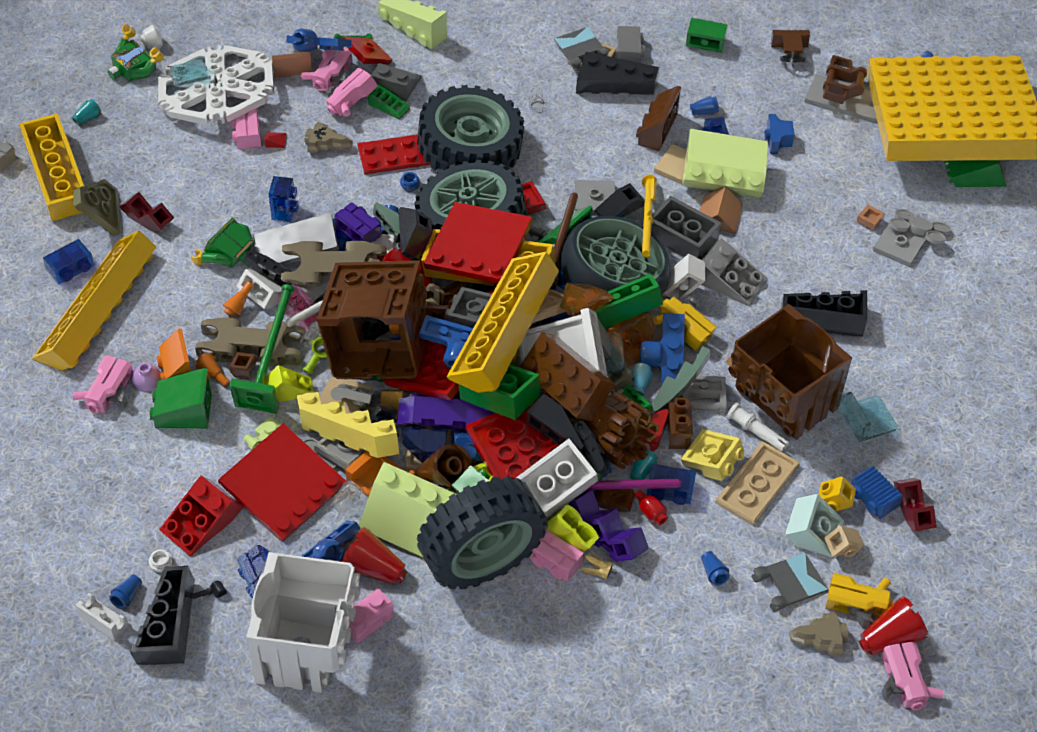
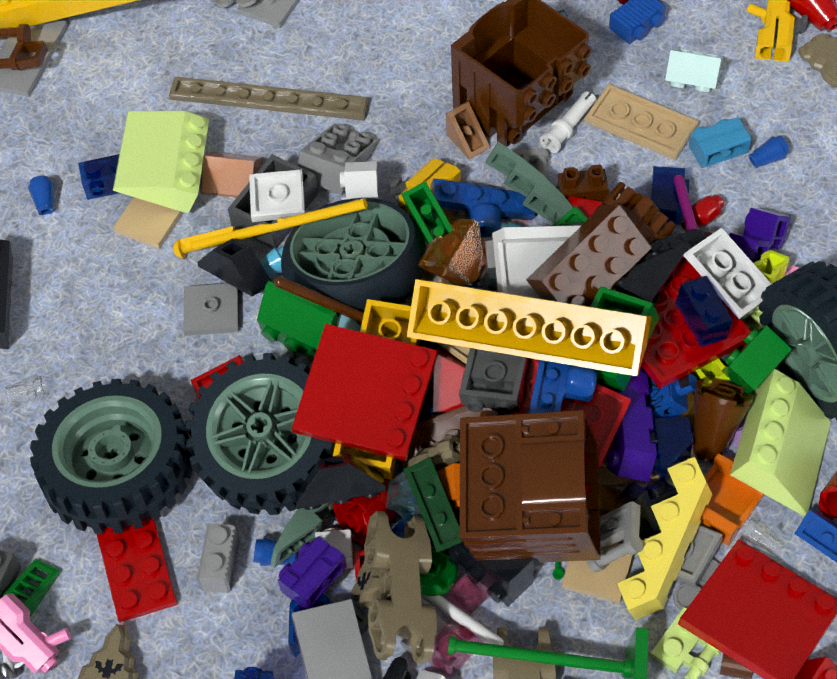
camera: 90 degrees left, 5 degrees up
neon yellow slope [263,365,314,402] -> none
clear cone [300,321,321,349] -> none
lime bar [303,337,327,375] -> none
blue plate [400,172,420,190] -> none
pearl gold piece [581,550,617,580] -> none
reddish brown slope [636,86,681,151] -> none
light yellow plate [681,429,744,481] -> none
dark grey flag [751,553,828,612] -> none
blue brick [764,114,795,154] -> none
black wedge [780,290,867,337] -> none
yellow brick [819,476,856,512] -> none
tan brick [825,525,864,557] -> none
nougat plate [857,205,885,231] -> none
none -> dark tan tile [169,77,369,121]
none -> light grey brick [197,523,240,593]
none -> white tile [249,169,305,222]
none -> clear blue brick [675,275,733,347]
none -> dark azure brick [689,117,751,168]

